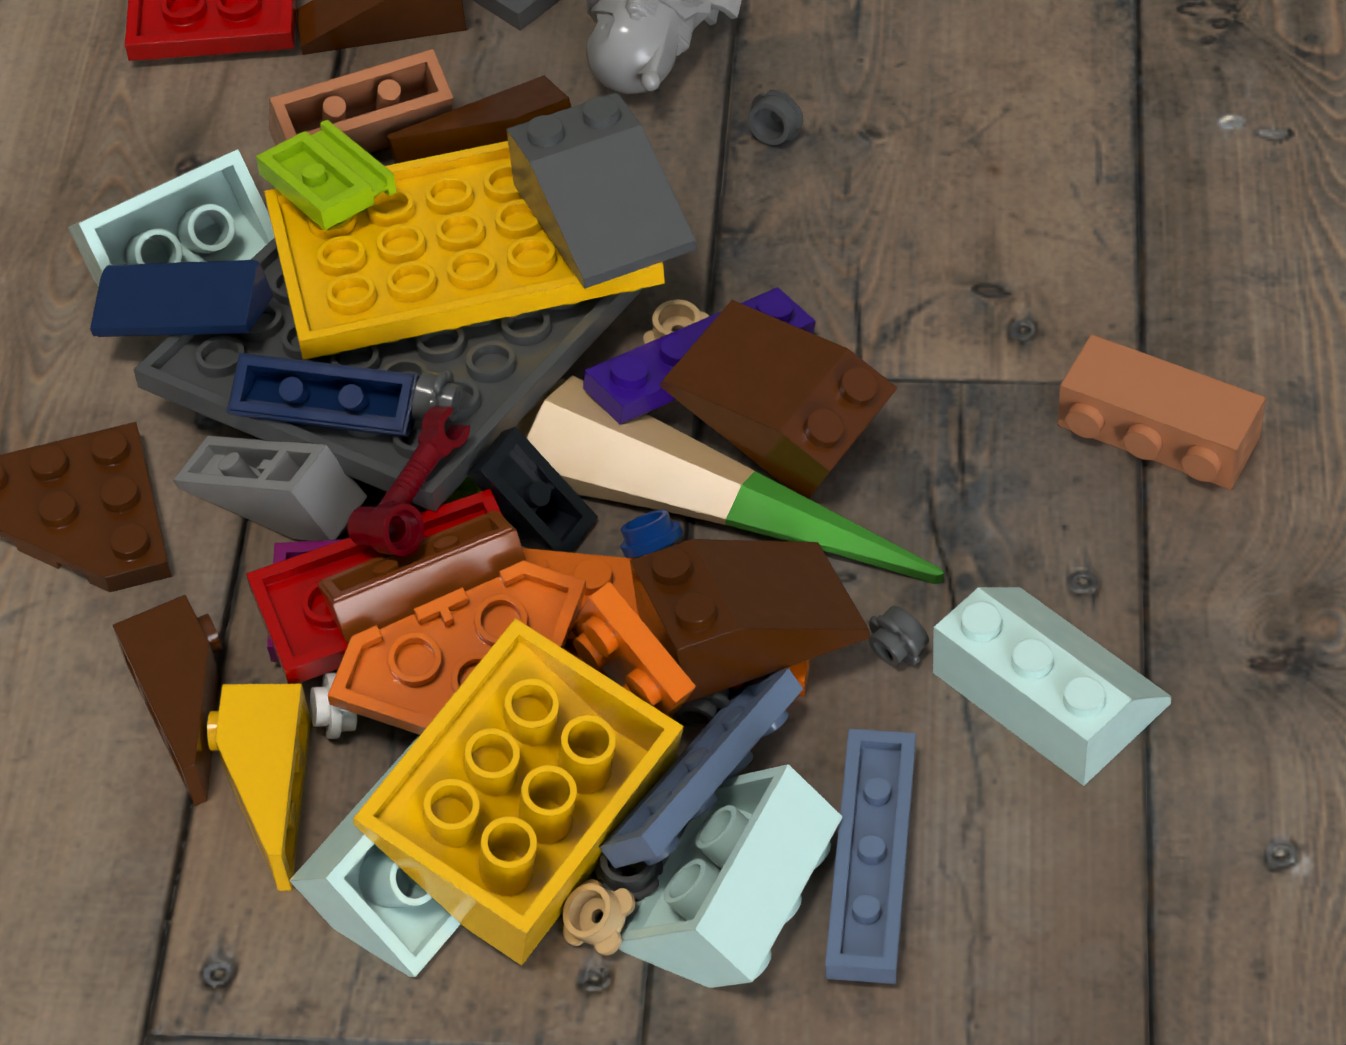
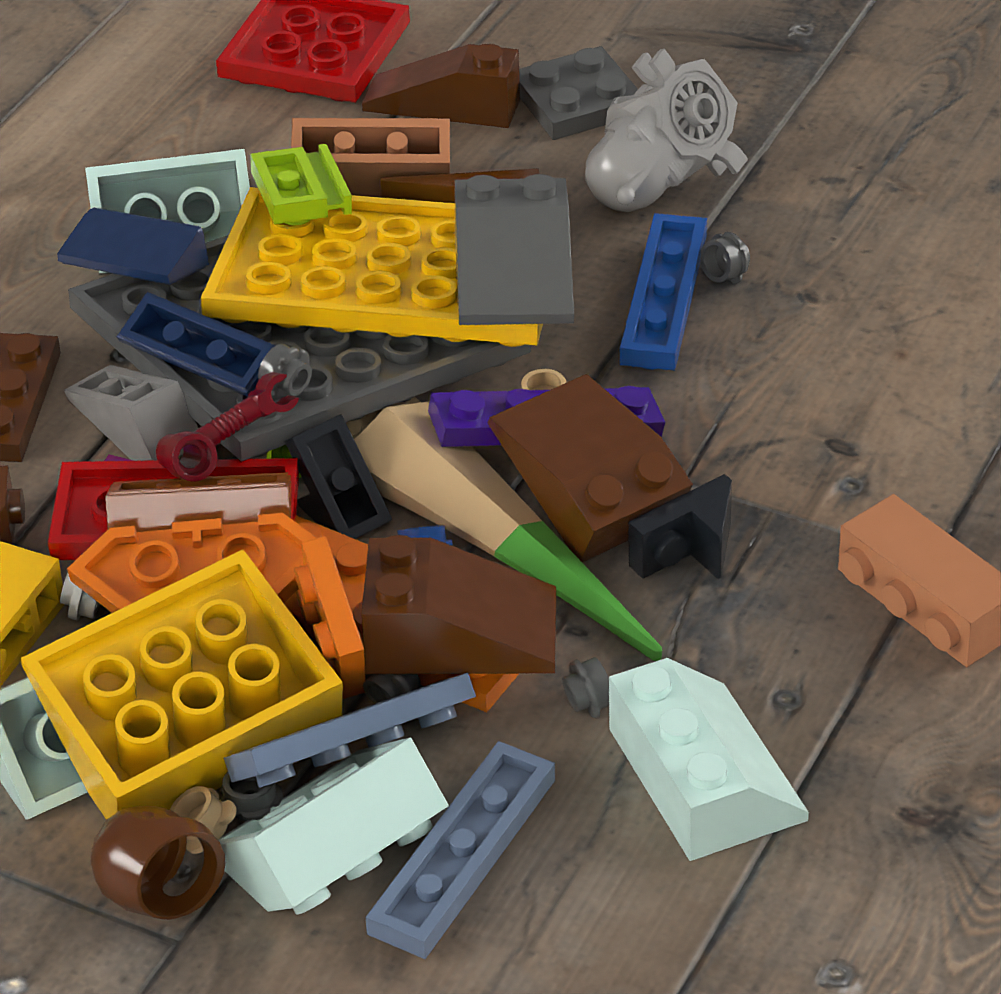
camera: 20 degrees right, 10 degrees down
none -> reddish brown helmet [91,806,226,920]
none -> blue plate [620,213,707,371]
none -> black slope [628,474,732,579]

